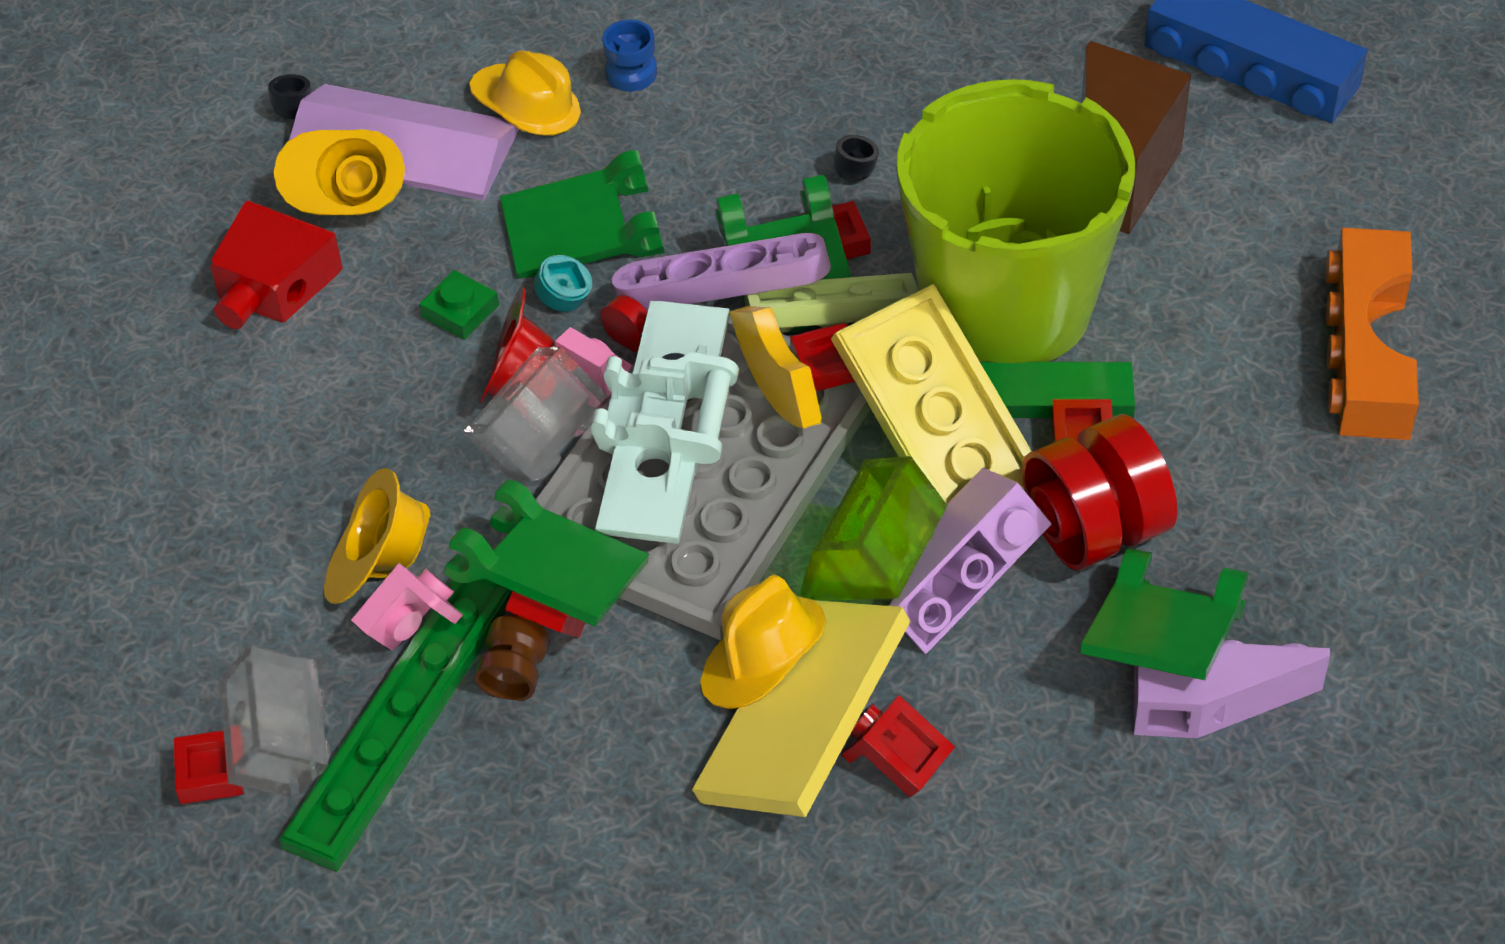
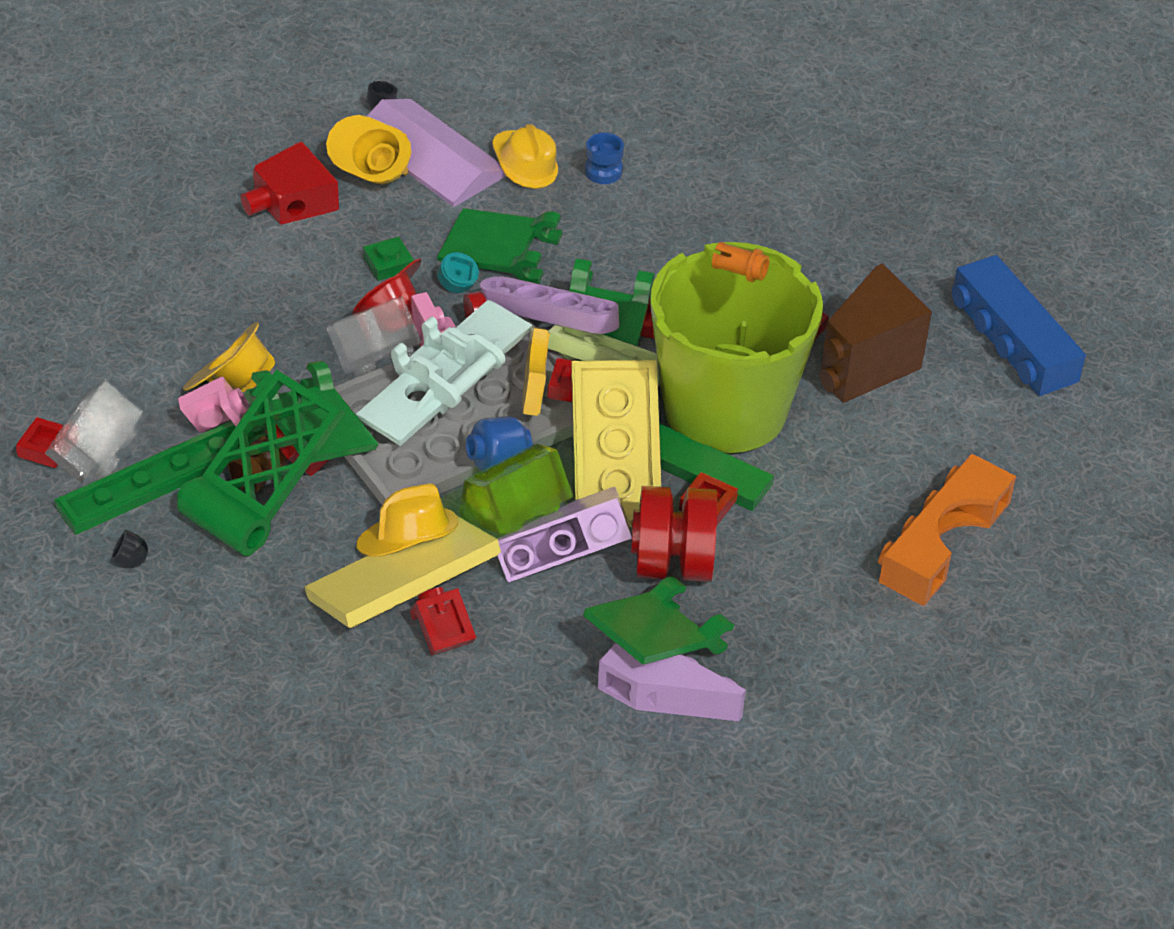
camera: 25 degrees right, 5 degrees down
none -> black hinge [111,530,148,568]
none -> green piece [177,369,345,557]
none -> blue head [465,416,532,474]
none -> orange pin [712,242,770,282]

